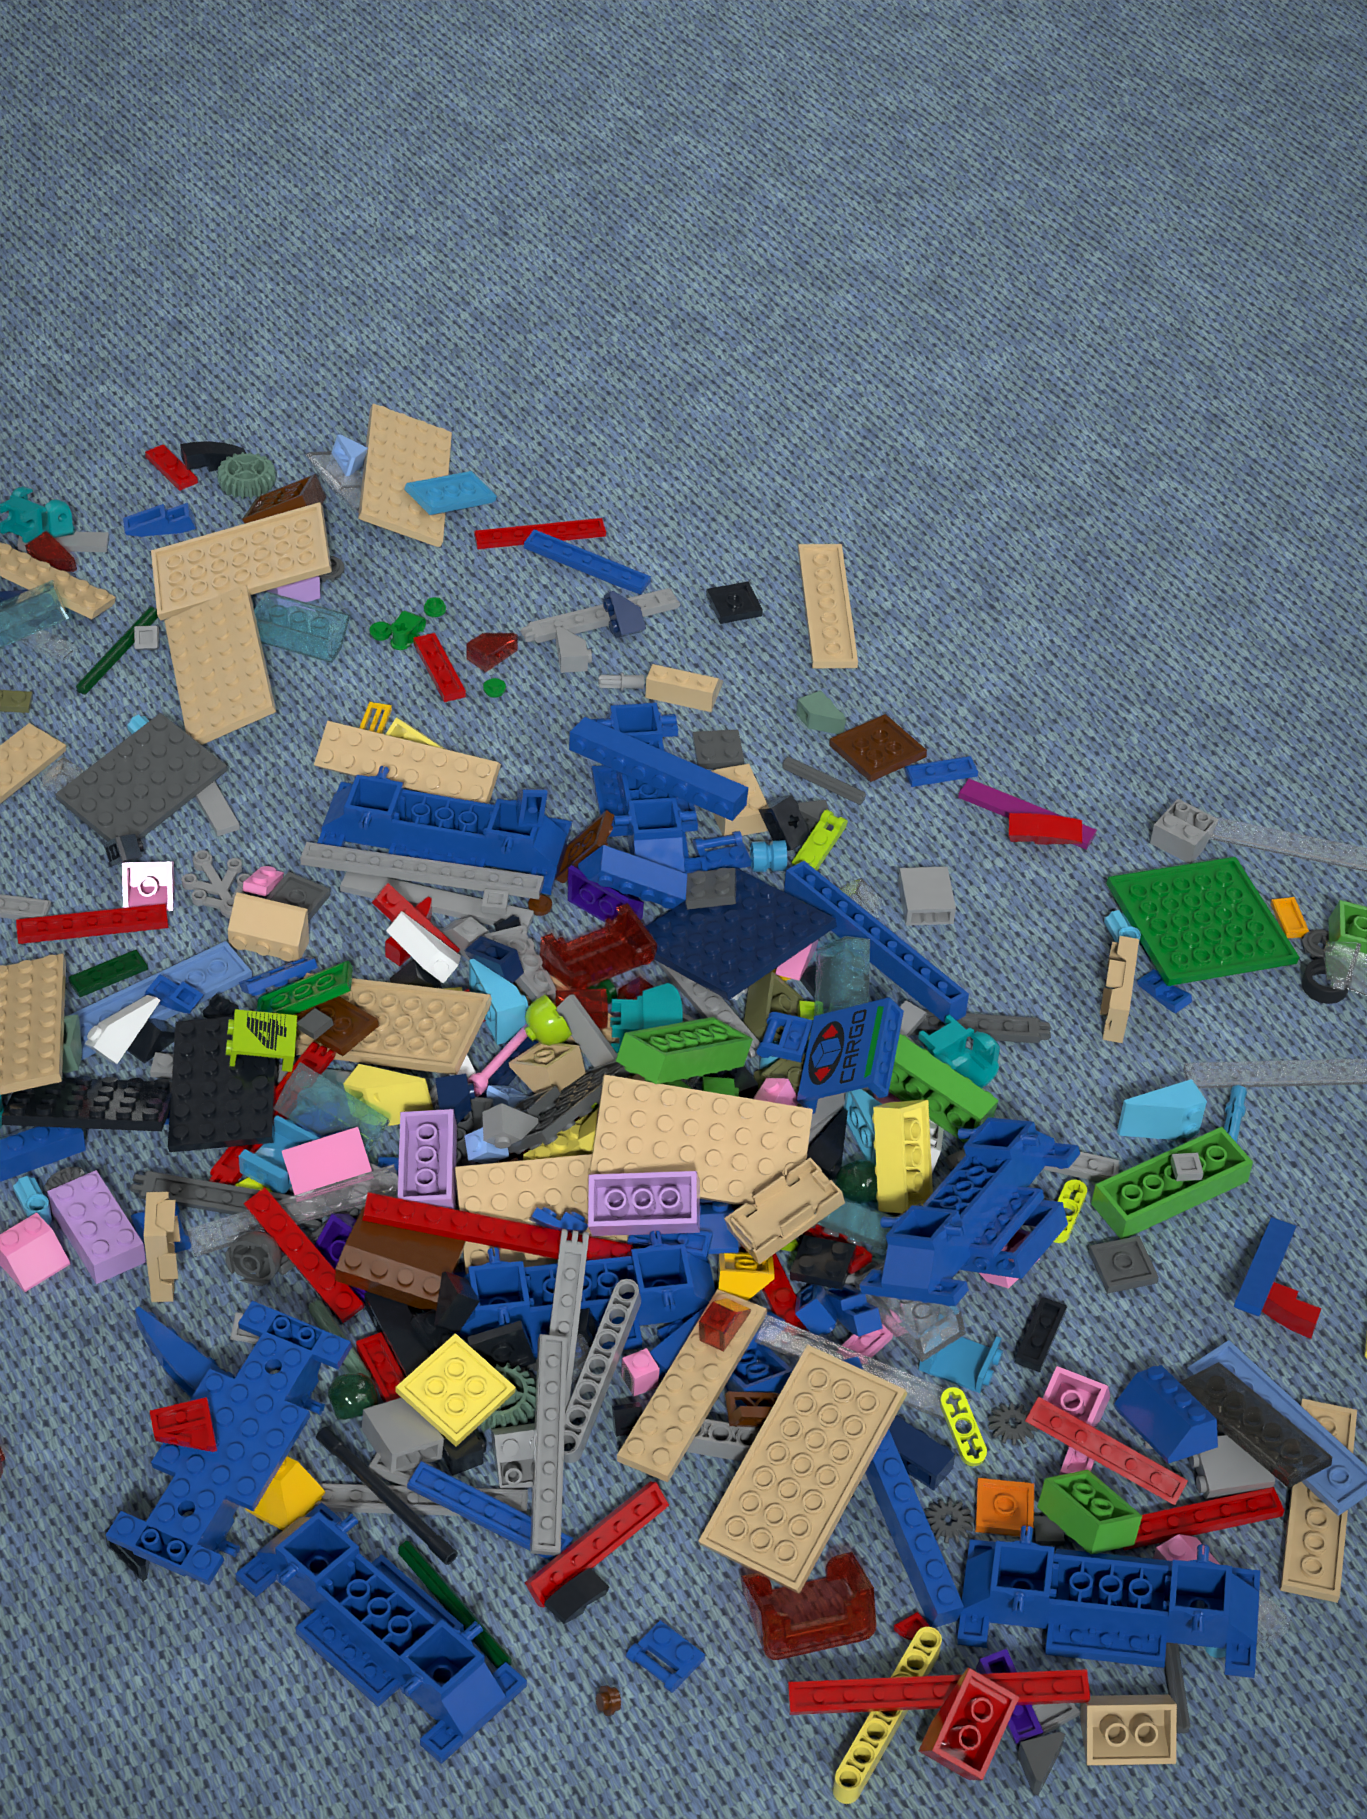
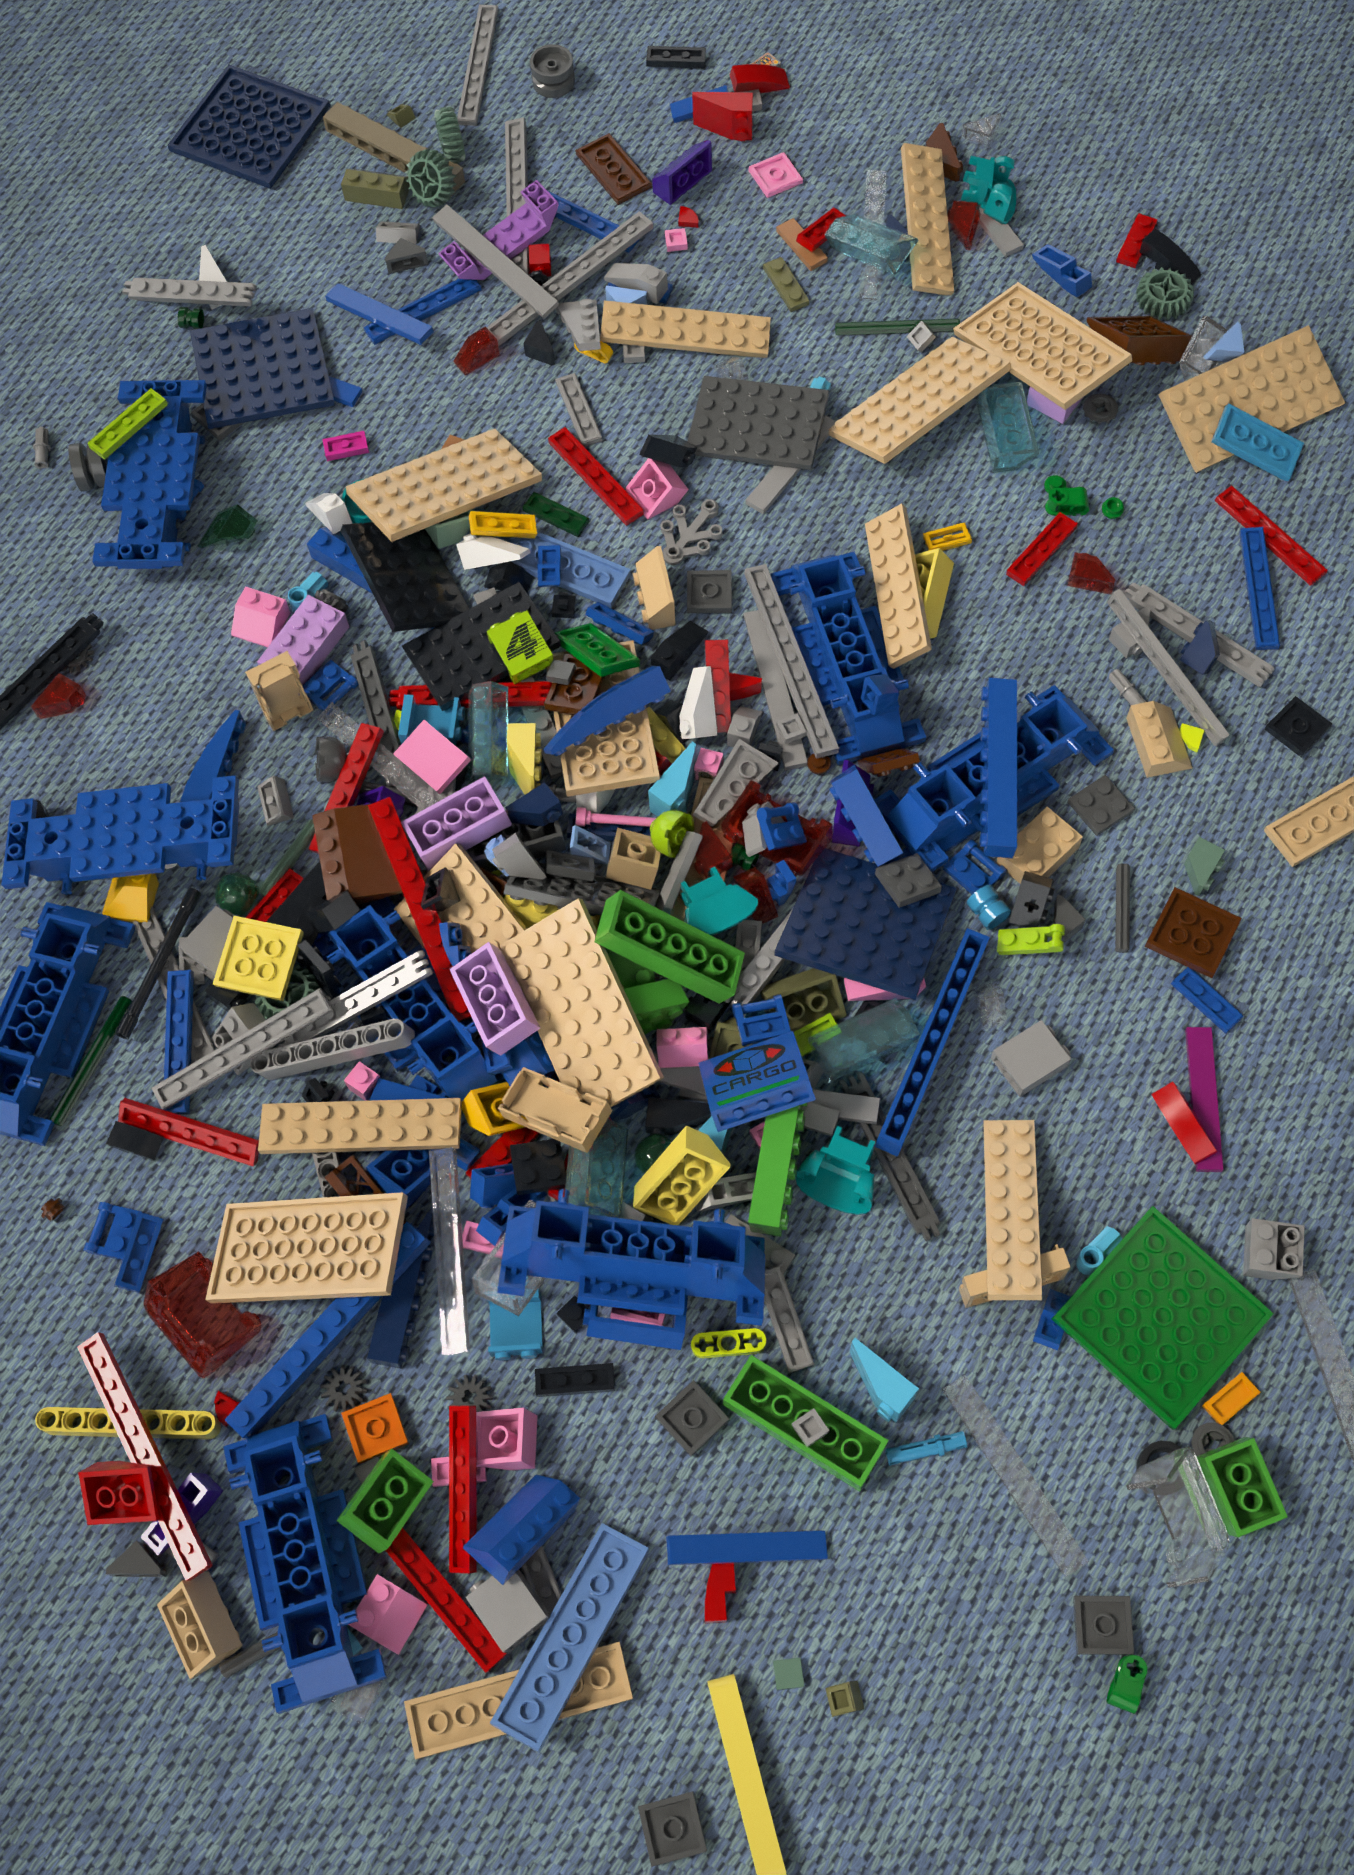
camera: 70 degrees right, 20 degrees up
red wing [150,1397,217,1452] -> none
bright pink plate [243,866,284,896] -> none
dark blue slope [464,936,524,983] -> none
green plate [483,678,506,698] -> none
clear red slope [699,1298,751,1352] -> none
neon yellow beam [940,1387,987,1466] -> none
clear smoke plate [1179,1362,1332,1488] -> none
none -> blue plate [114,1212,163,1293]
none -> black slope [421,867,461,911]
none -> yellow plate [469,511,537,539]
none -> blue slope [543,666,671,756]
none -> black plate [556,1295,588,1333]
none -> black slope [651,621,708,681]
none -> light grey slope [742,801,785,857]
none -> blue plate [757,802,807,851]
none -> blue slope [765,860,796,906]
none -> tan plate [983,1120,1042,1300]
none -> light grey tile [1107,589,1229,747]
none -> neon yellow tile [1180,723,1204,752]

